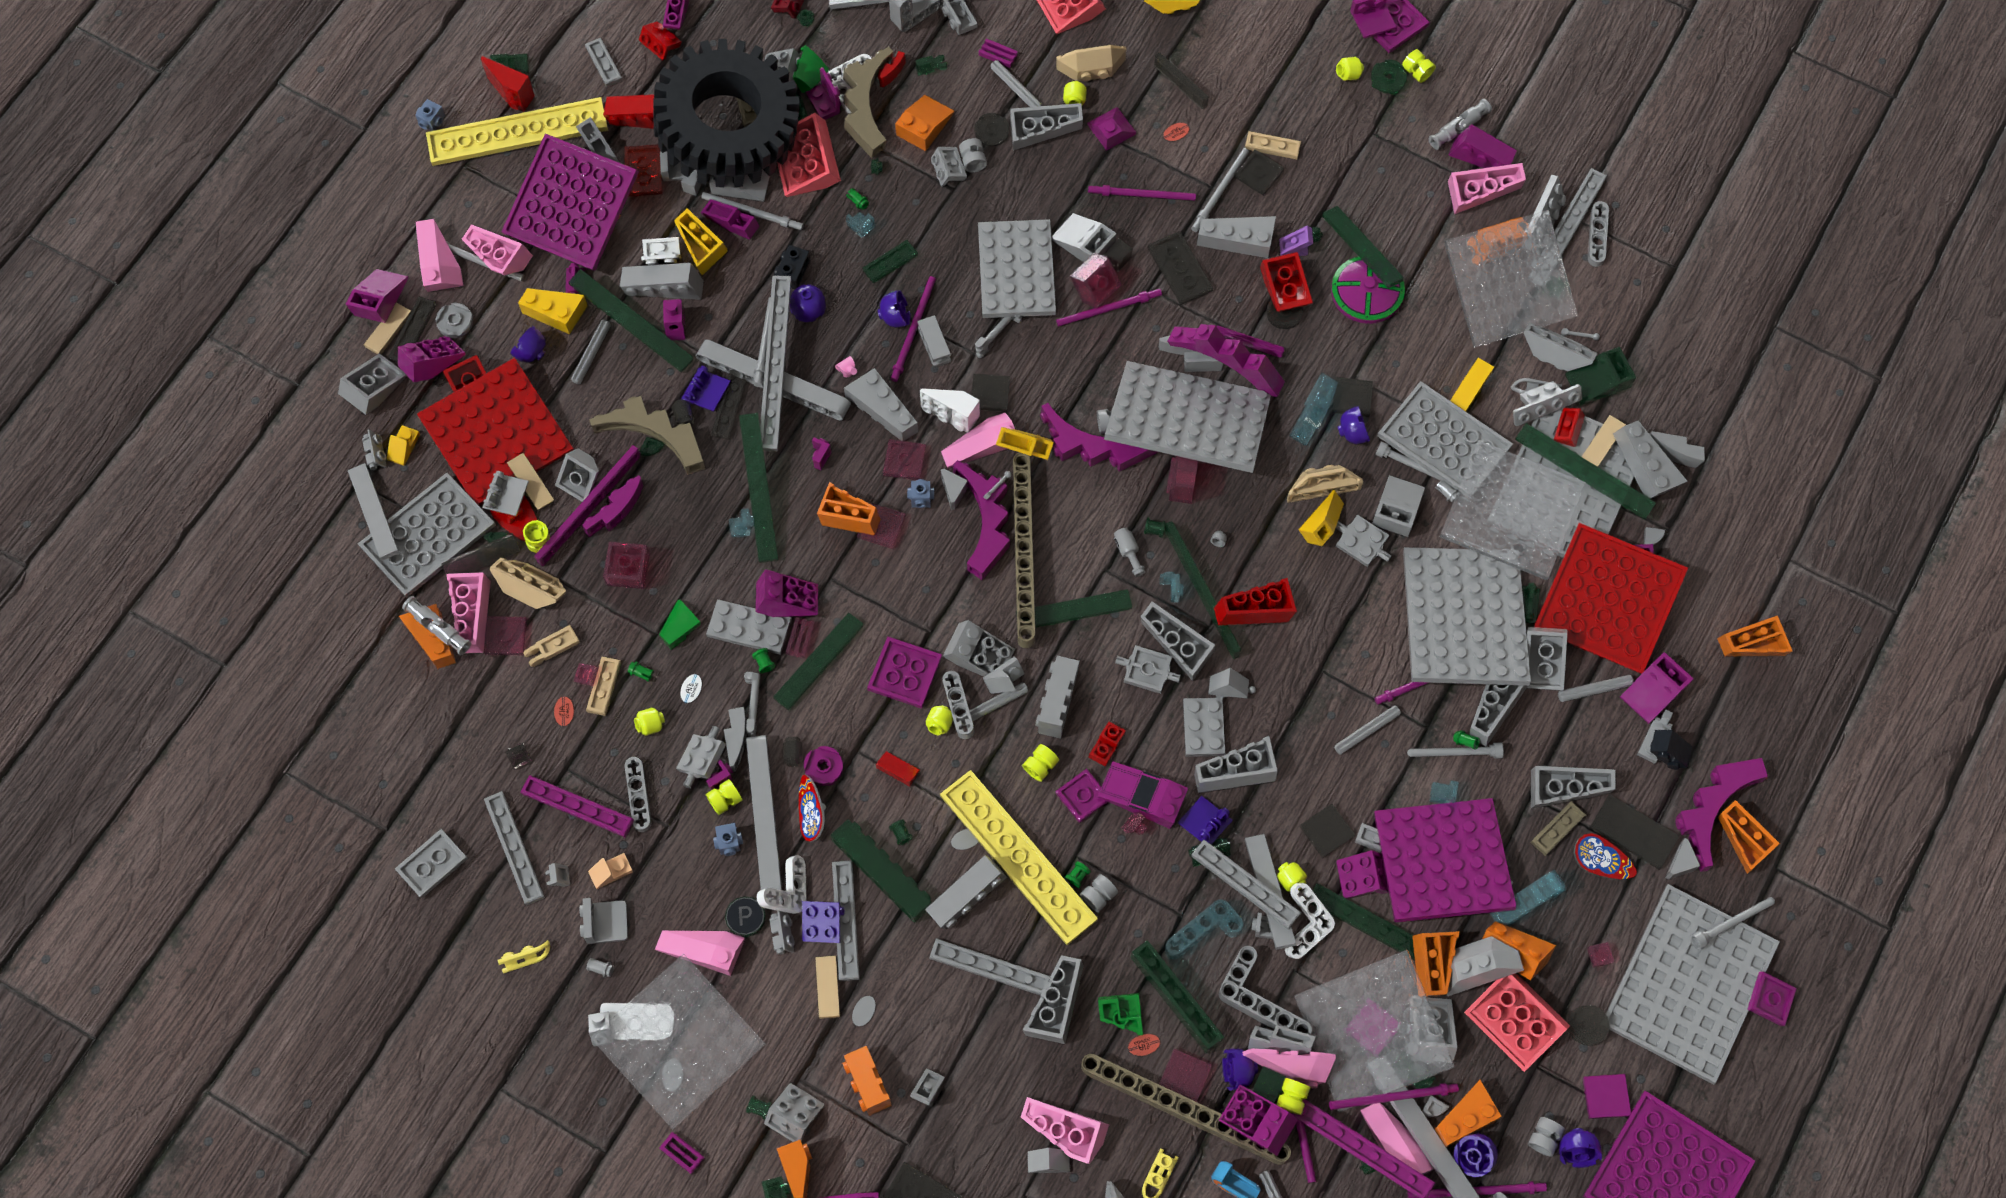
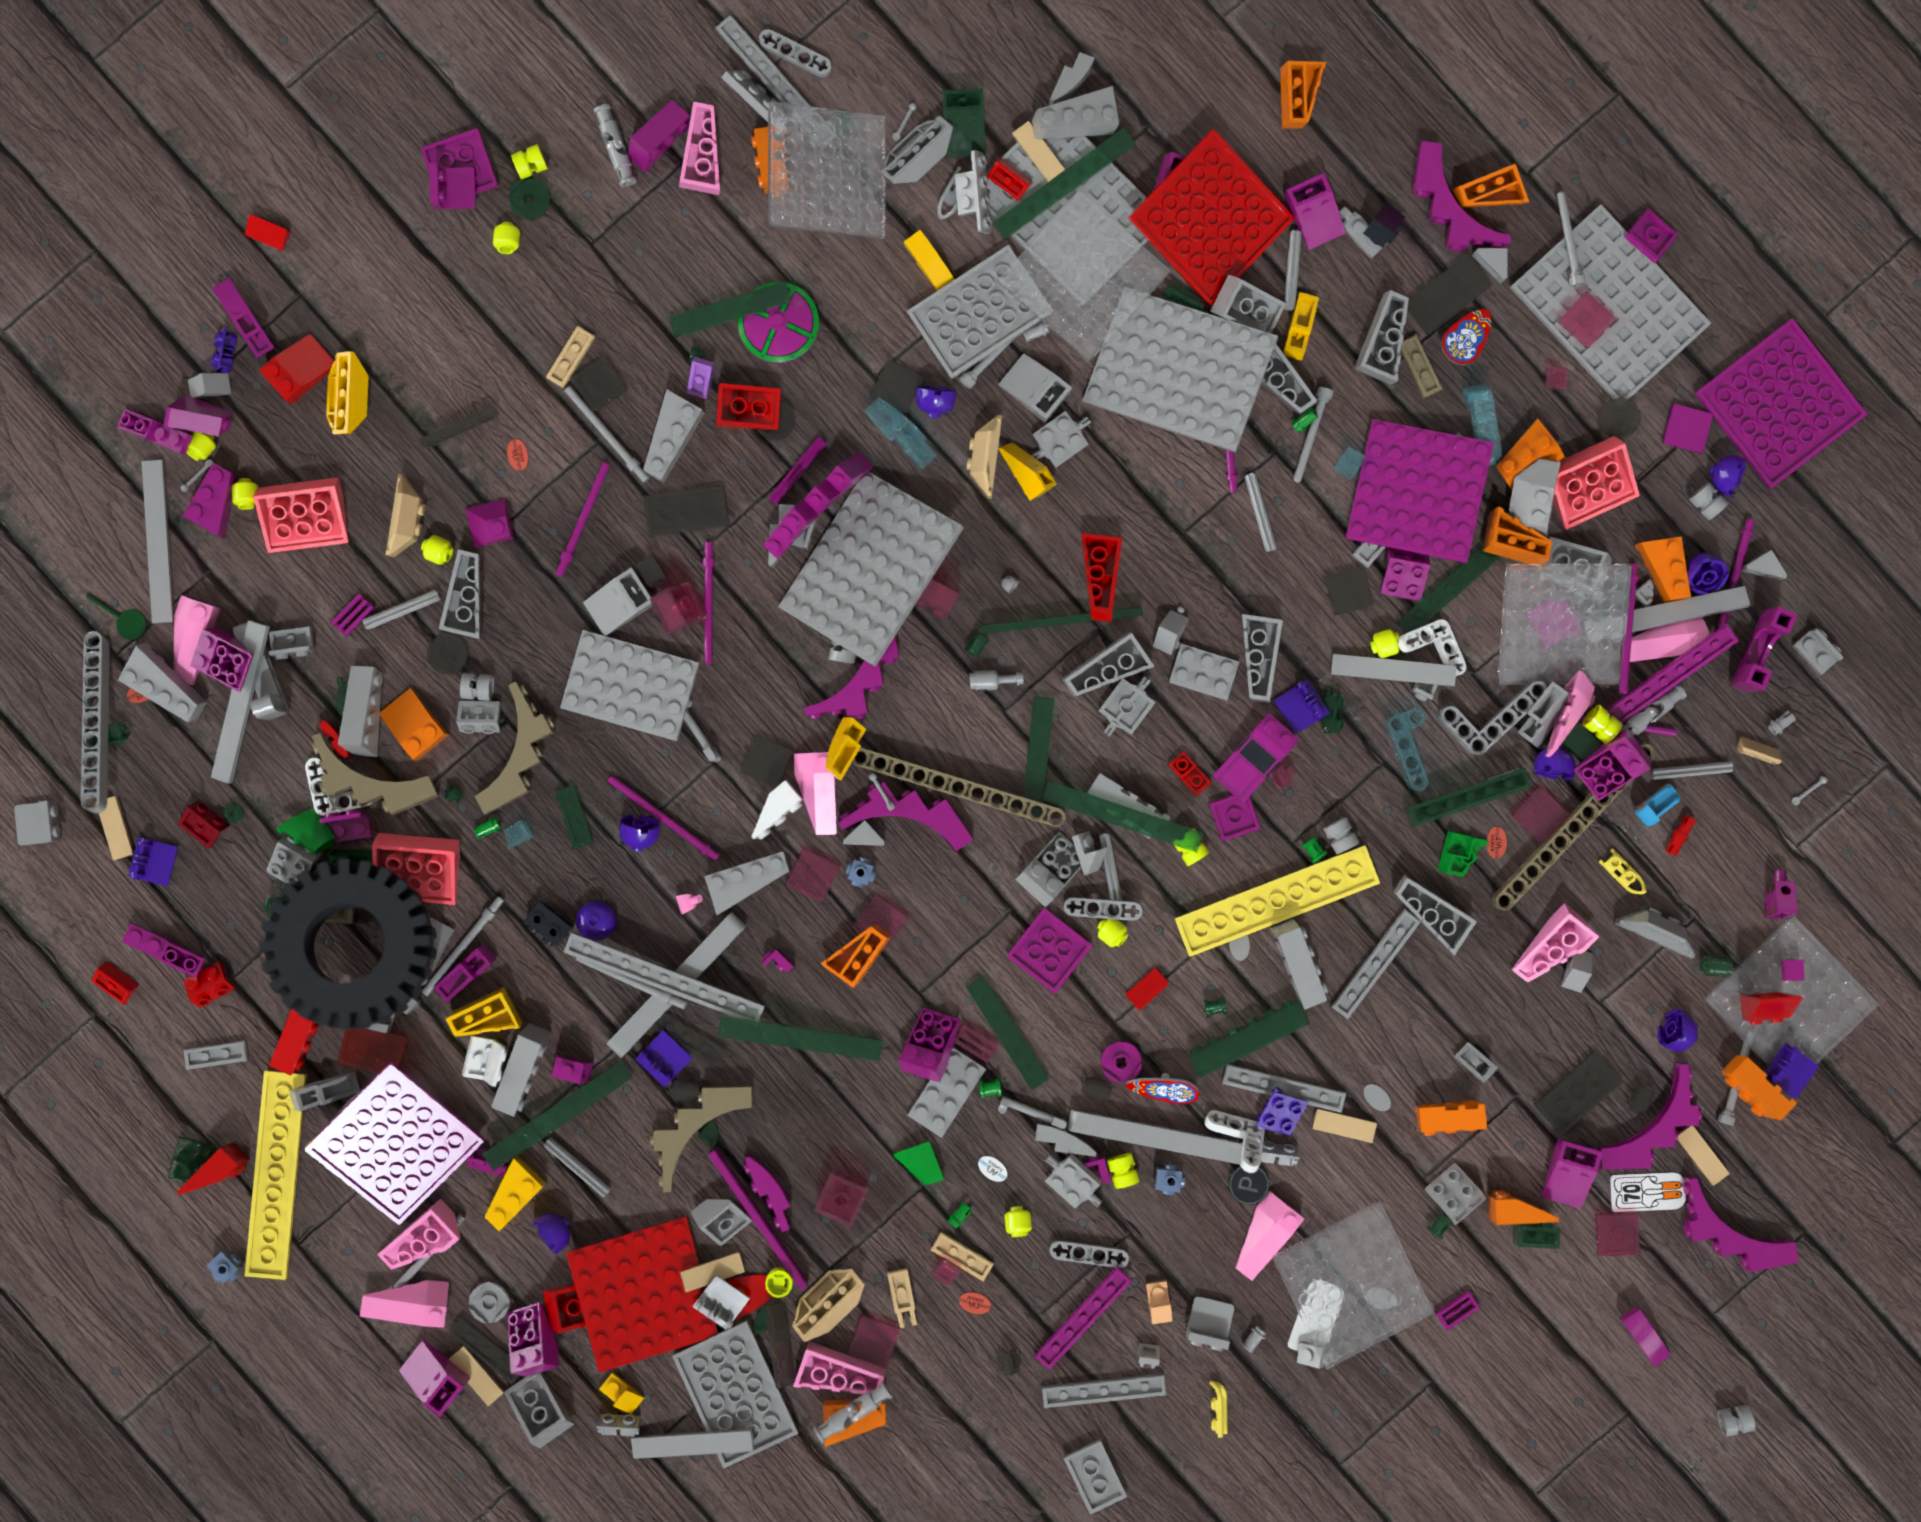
camera: 75 degrees left, 20 degrees up
clear light blue bracket [729,508,754,537] -> none
light grey piece [917,315,951,368] -> none
clear light blue bracket [1159,572,1183,602] -> none
light grey tile [1191,840,1301,929] -> none
light grey tile [1644,527,1665,545] -> none
none -> light grey wedge [338,666,383,757]
none -> dark tan arch [475,682,555,815]
none -> clear green tile [1042,781,1204,853]
none -> yellow slope [1283,292,1319,361]
none -> clear pink tile [1558,291,1616,349]
none -> light grey piece [1619,684,1687,736]

